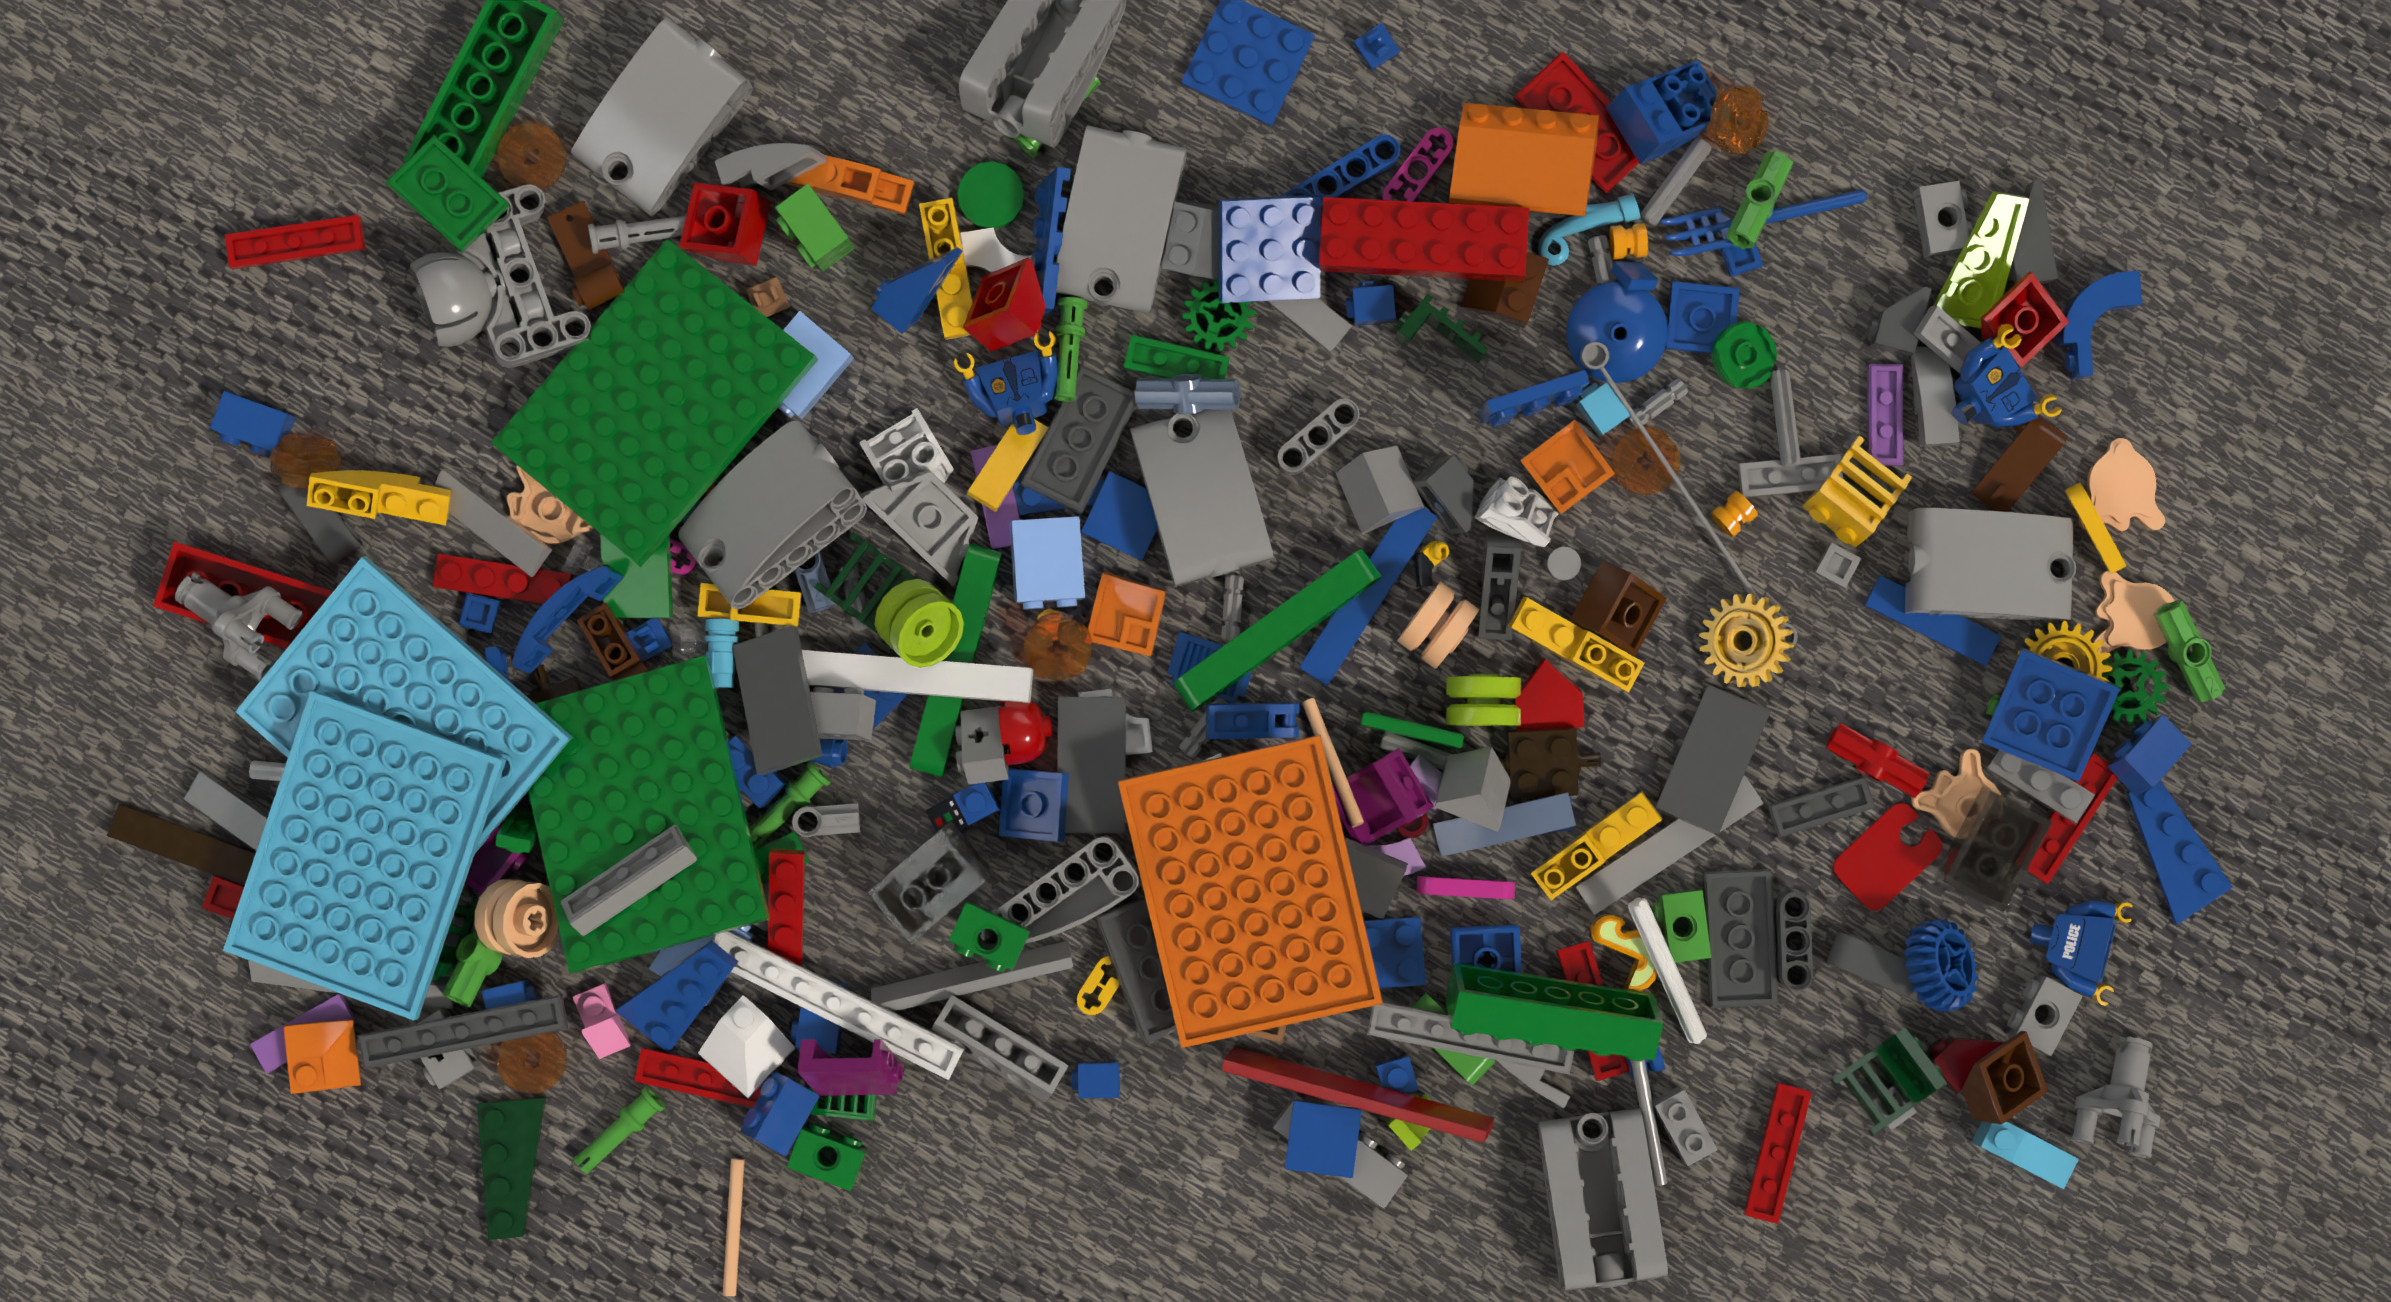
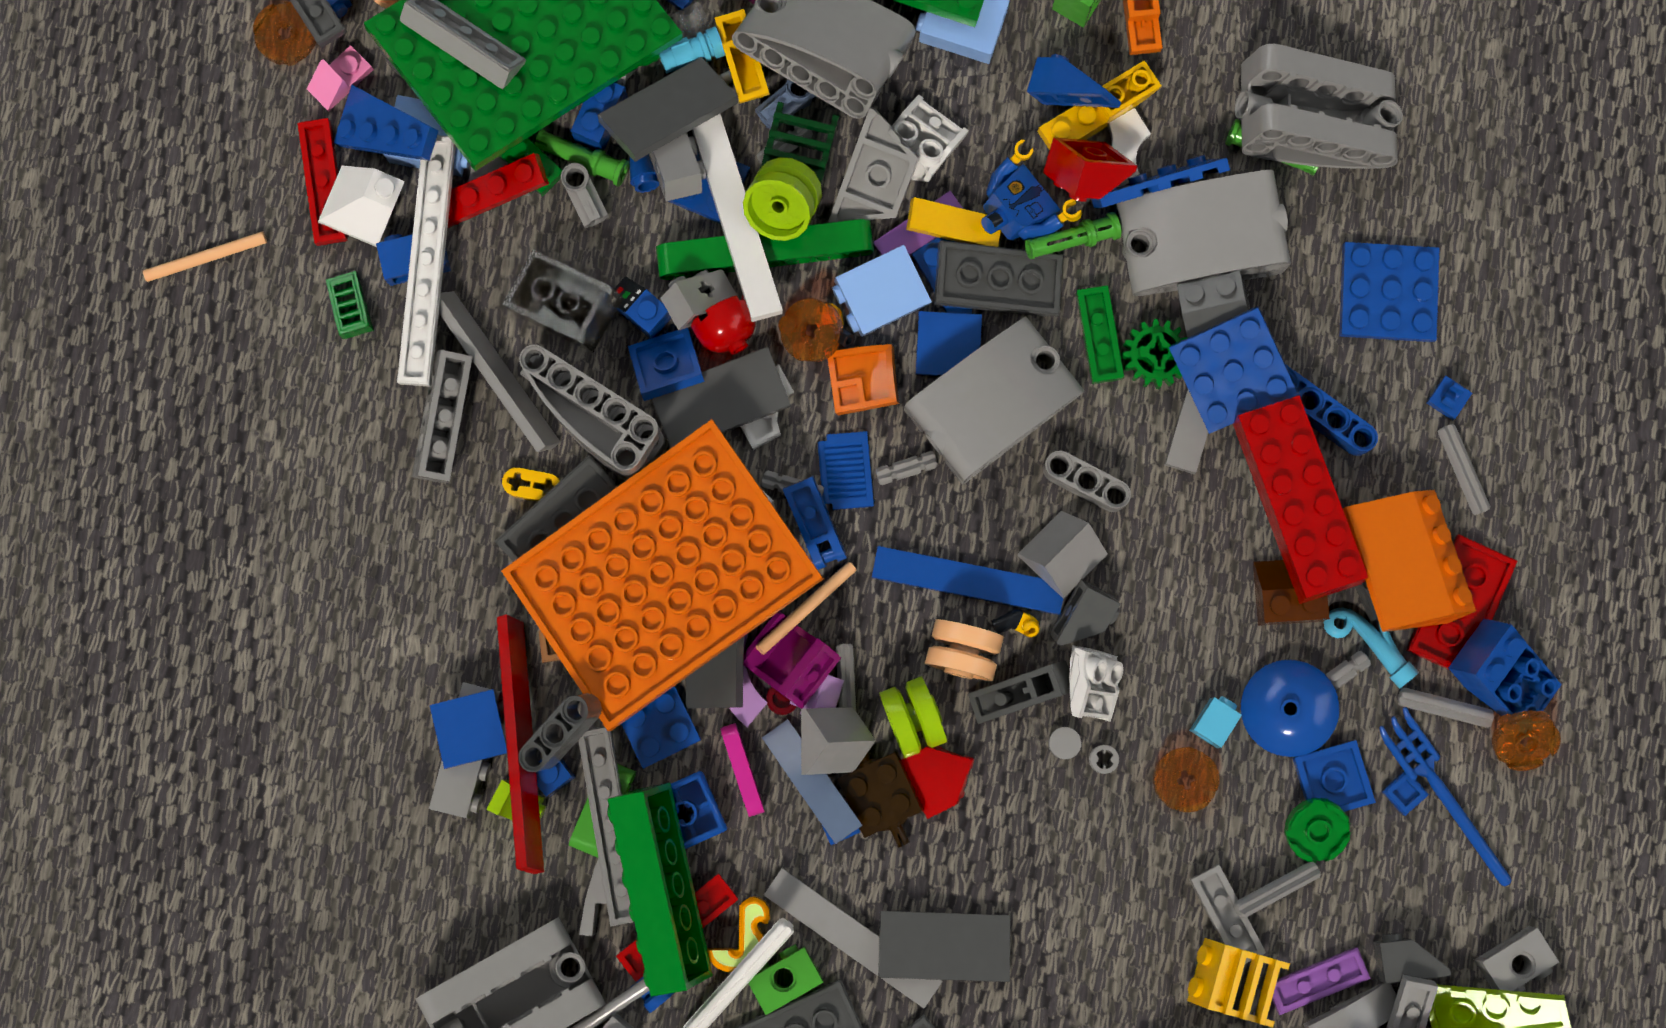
camera: 70 degrees right, 5 degrees down
dark green wing [477,1097,547,1240] -> none
bright green pin [574,1086,666,1174] -> none
blue brick [740,1072,819,1157] -> none
green brick [786,1123,868,1191] -> none
magenta panel [798,1039,903,1096] -> none
green brick [948,901,1031,973] -> none
green tile [957,161,1025,229] -> none
blue brick [1071,1060,1120,1098] -> none
sand blue piece [1135,374,1241,414] -> none
green beam [1172,549,1382,712] -> none
blue brick [1345,281,1396,326] -> none
green tile [1358,712,1464,749] -> none
dark pink beam [1382,128,1453,202] -> none
dark green plate [1394,294,1488,363] -> none
blue plate [1478,370,1589,428] -> none
yellow slope [1507,597,1644,693] -> none
orange plate [1520,420,1615,514] -> none
yellow slope [1531,791,1662,900] -> none
reddish brown slope [1570,561,1667,657] -> none
light grey piece [1580,342,1798,650] -> none
light orange wheel [1609,223,1648,260] -> none
blue tile [1610,261,1659,290] -> none
light grey axle [1627,379,1688,429] -> none
yellow gear [1699,594,1794,687] -> none
light orange wheel [1710,491,1758,538] -> none
bright green piece [1726,150,1793,250] -> none
light grey plate [1814,542,1861,589] -> none
none -> dark grey beam [519,693,602,772]
none -> light grey bush [1089,745,1119,774]
none -> light grey axle [1438,424,1490,515]

